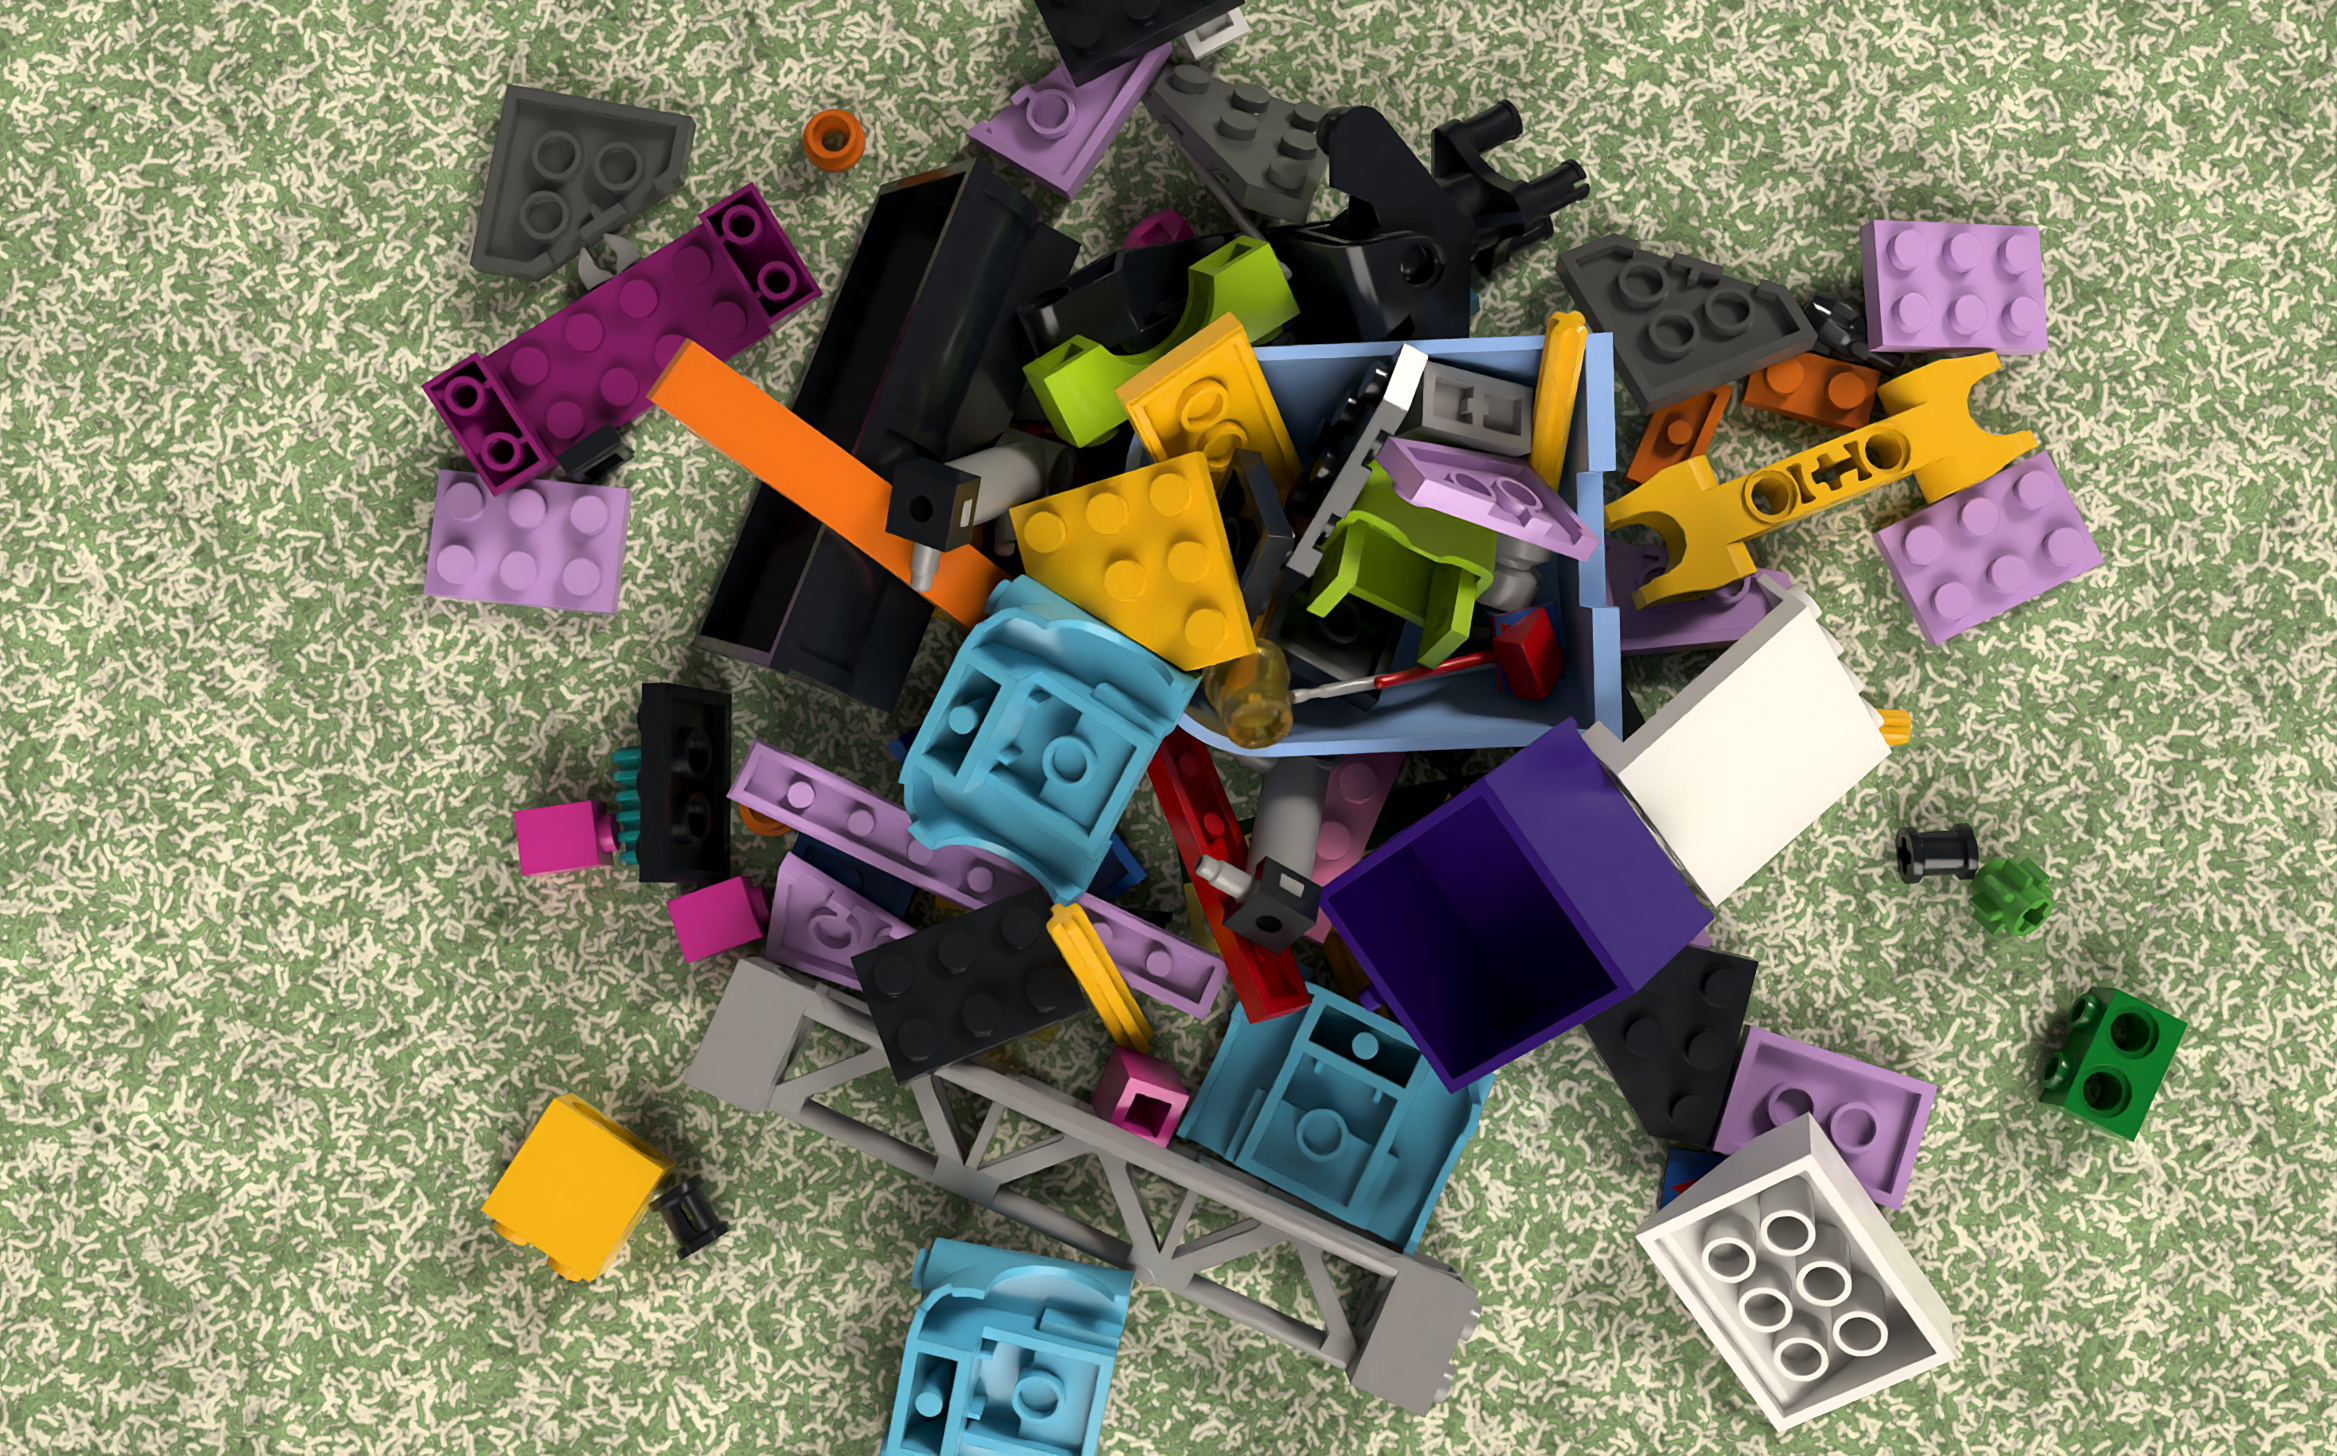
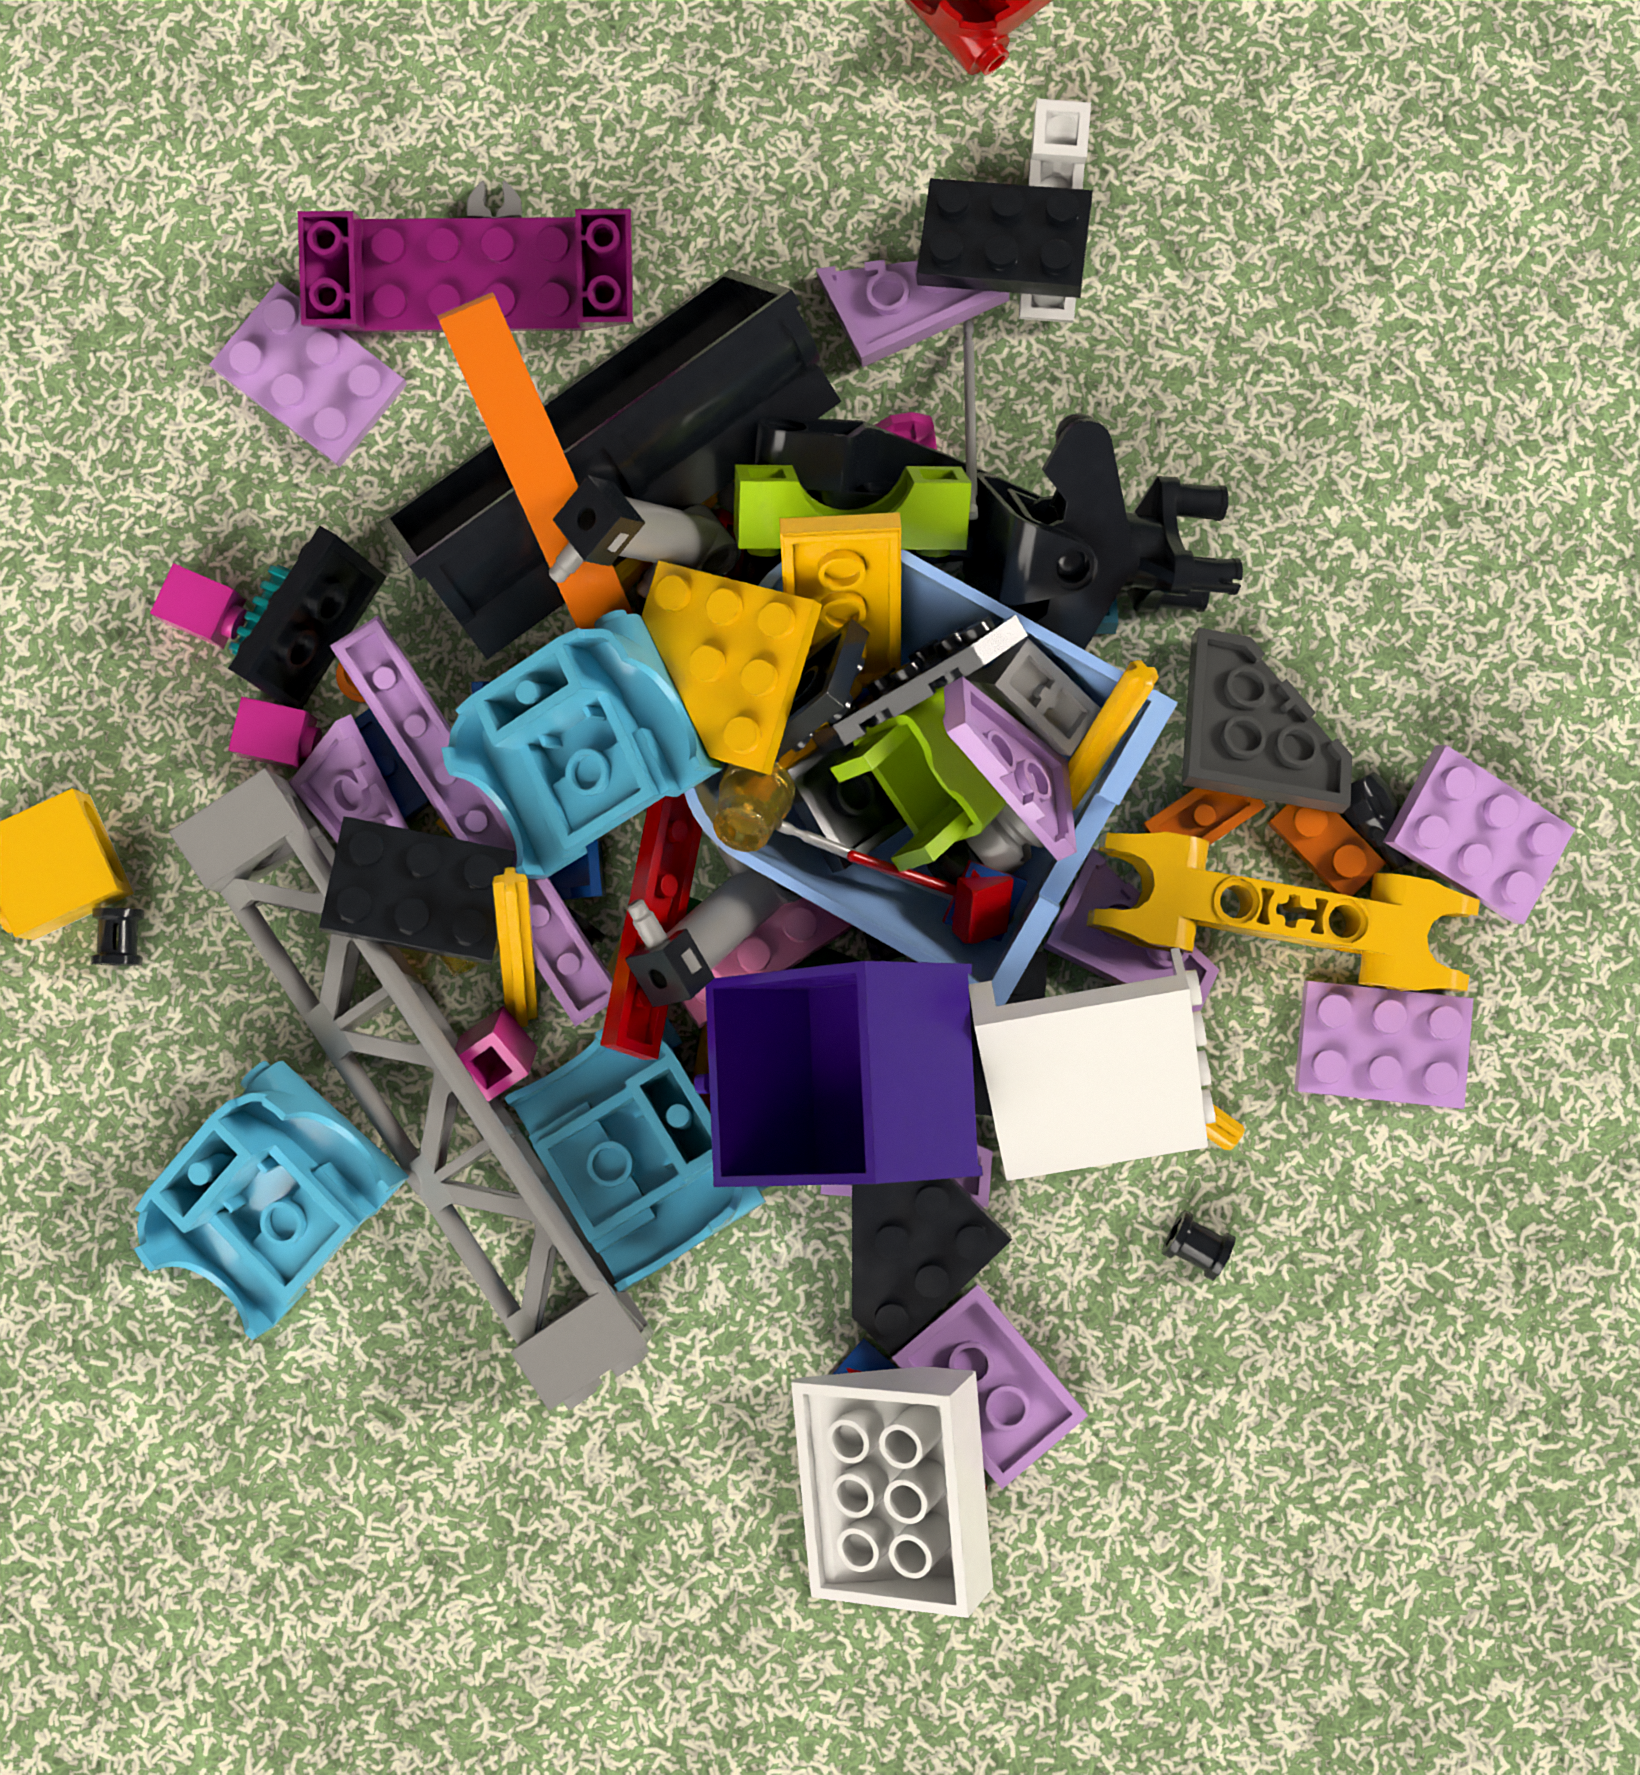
camera: 30 degrees right, 0 degrees up
dark grey plate [470,84,696,282] -> none
black tile [556,422,636,485] -> none
orange plate [803,109,866,173] -> none
dark grey plate [1148,63,1329,226] -> none
bright green gear [1969,857,2053,936] -> none
green brick [2039,986,2188,1142] -> none

